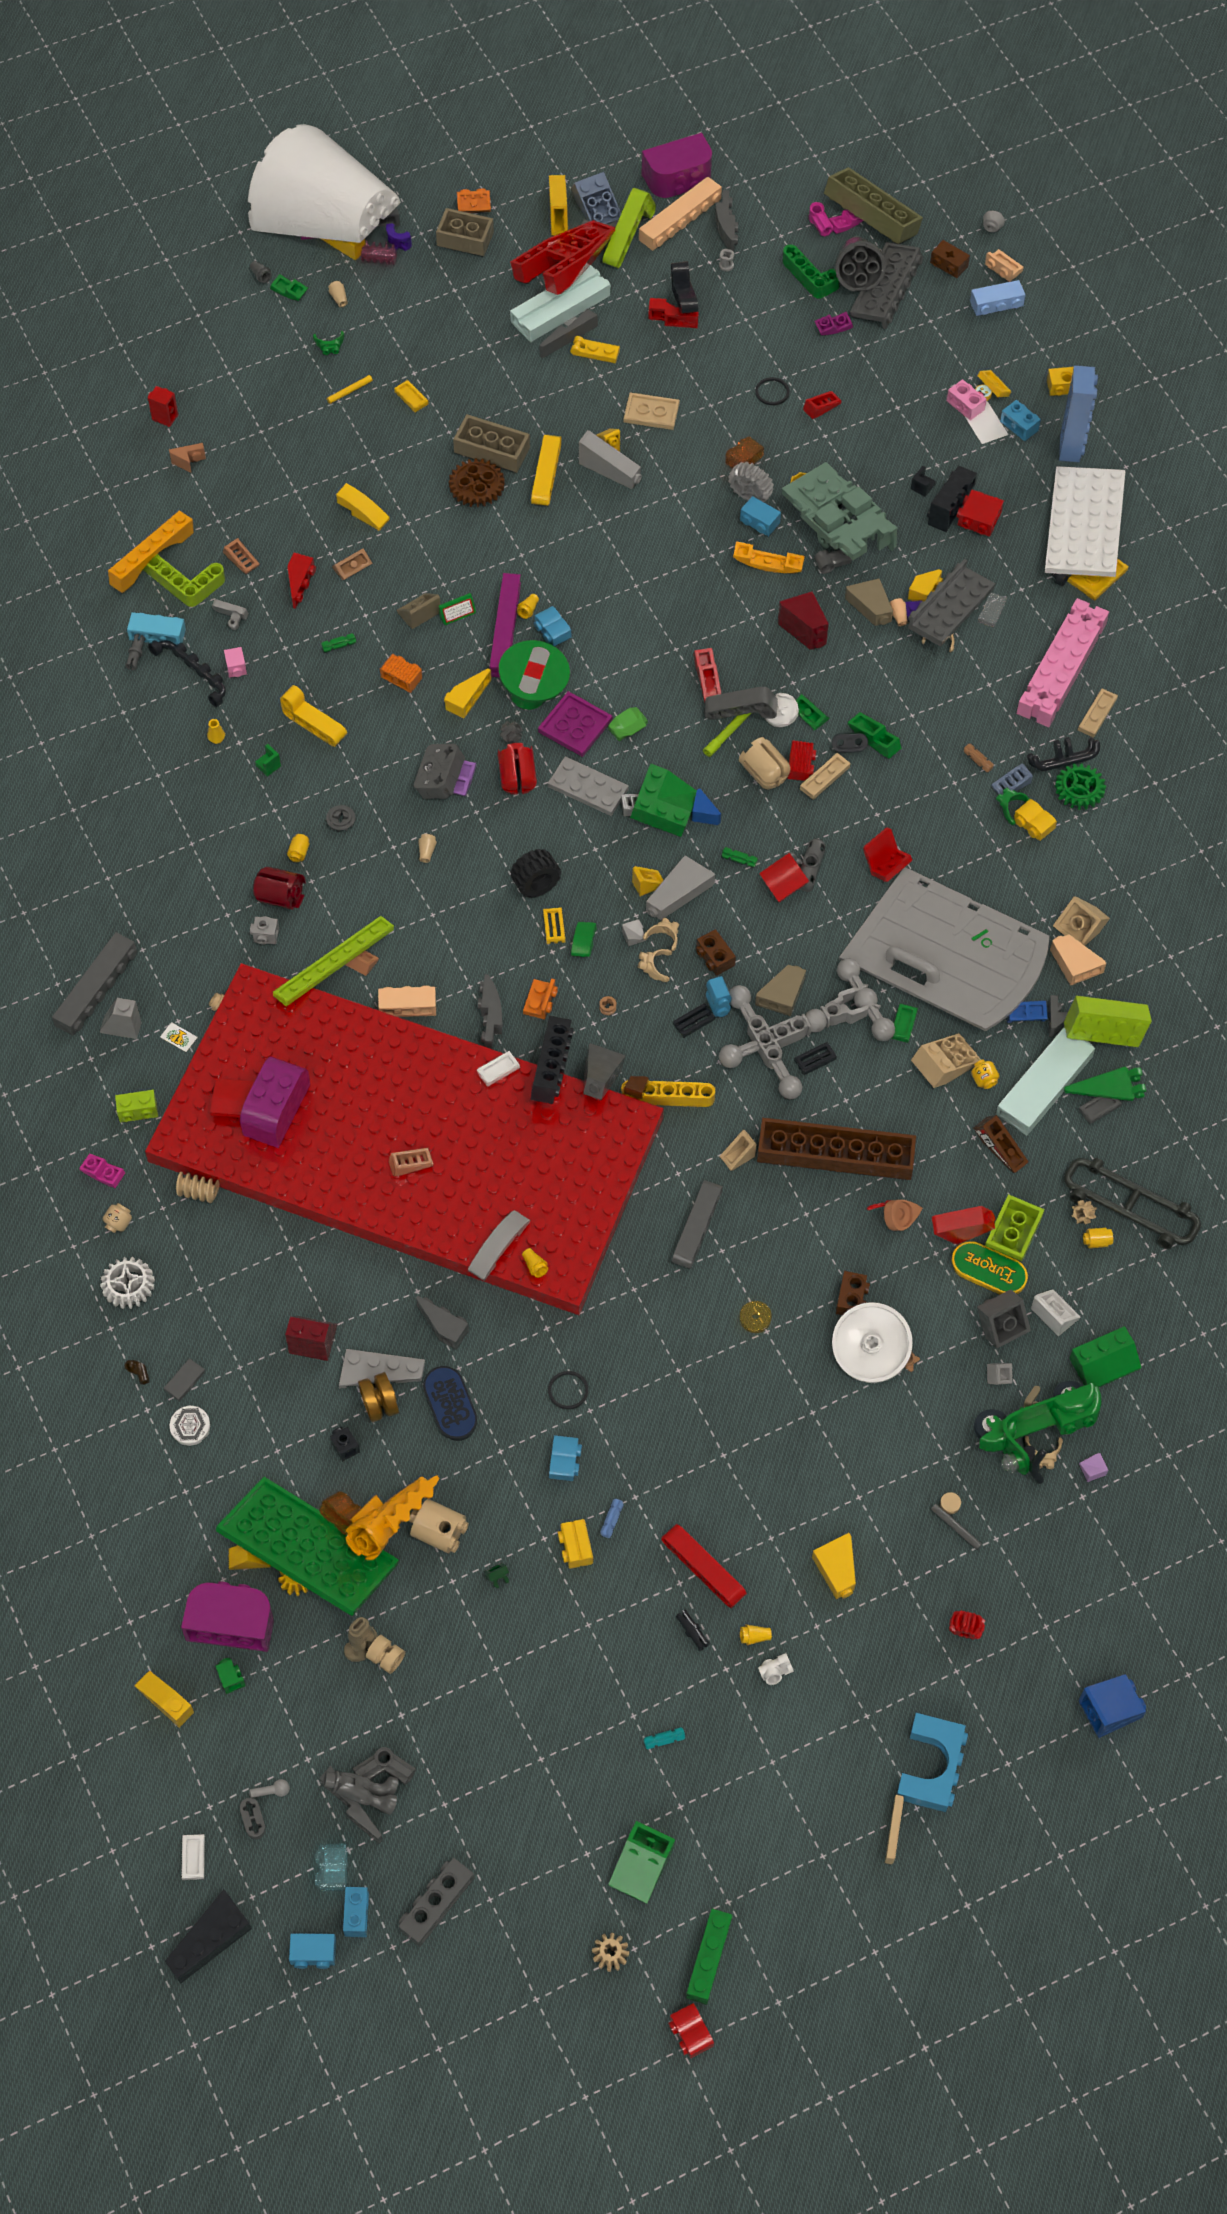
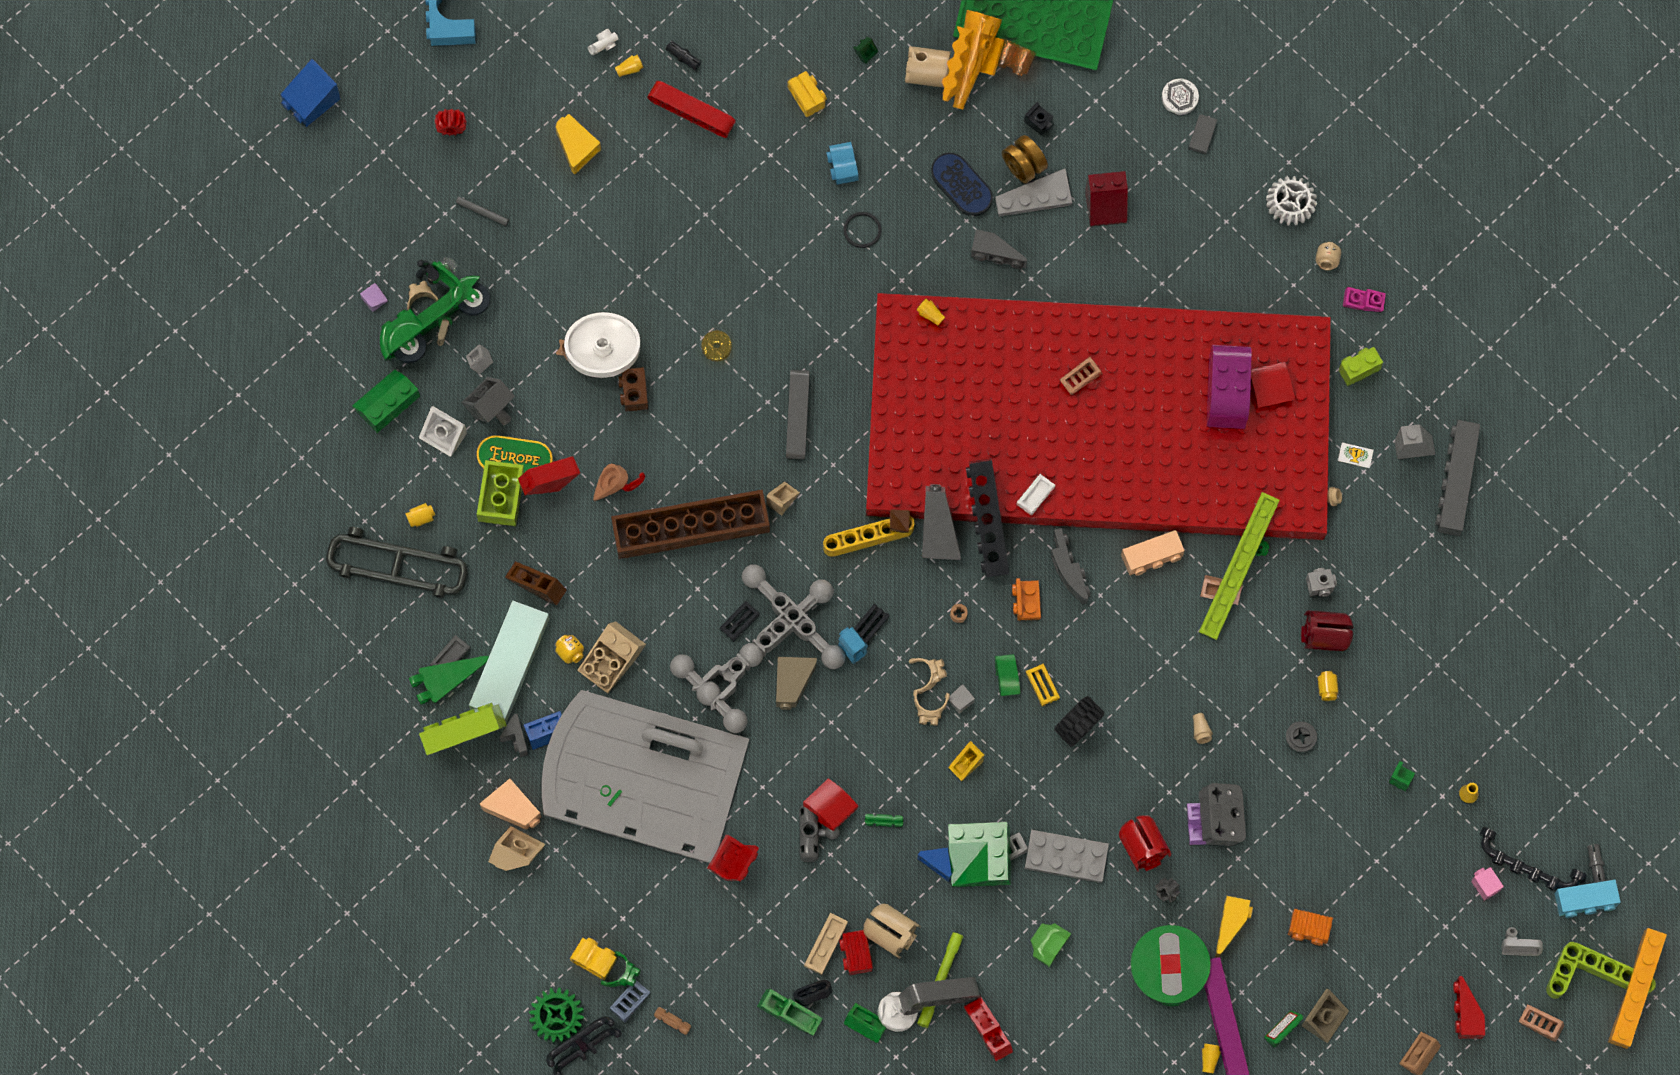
camera: 160 degrees right, 10 degrees up
dark brown arm [124,1360,150,1385] -> none
tan piece [176,1171,220,1203] -> none
yellow beam [280,685,347,747] -> none
green axle [321,633,356,652] -> none
light grey slope [468,1210,530,1281] -> none
dark azure brick [534,606,572,646] -> none
magenta plate [538,691,613,757] -> none
medium blue axle [600,1499,623,1538] -> none
light grey slope [646,856,715,920] -> none
reddish brown brick [695,929,736,976] -> none
green tile [891,1004,918,1043] -> none
tan tile [940,1492,961,1514] -> none
tan gear [1071,1200,1097,1224] -> none

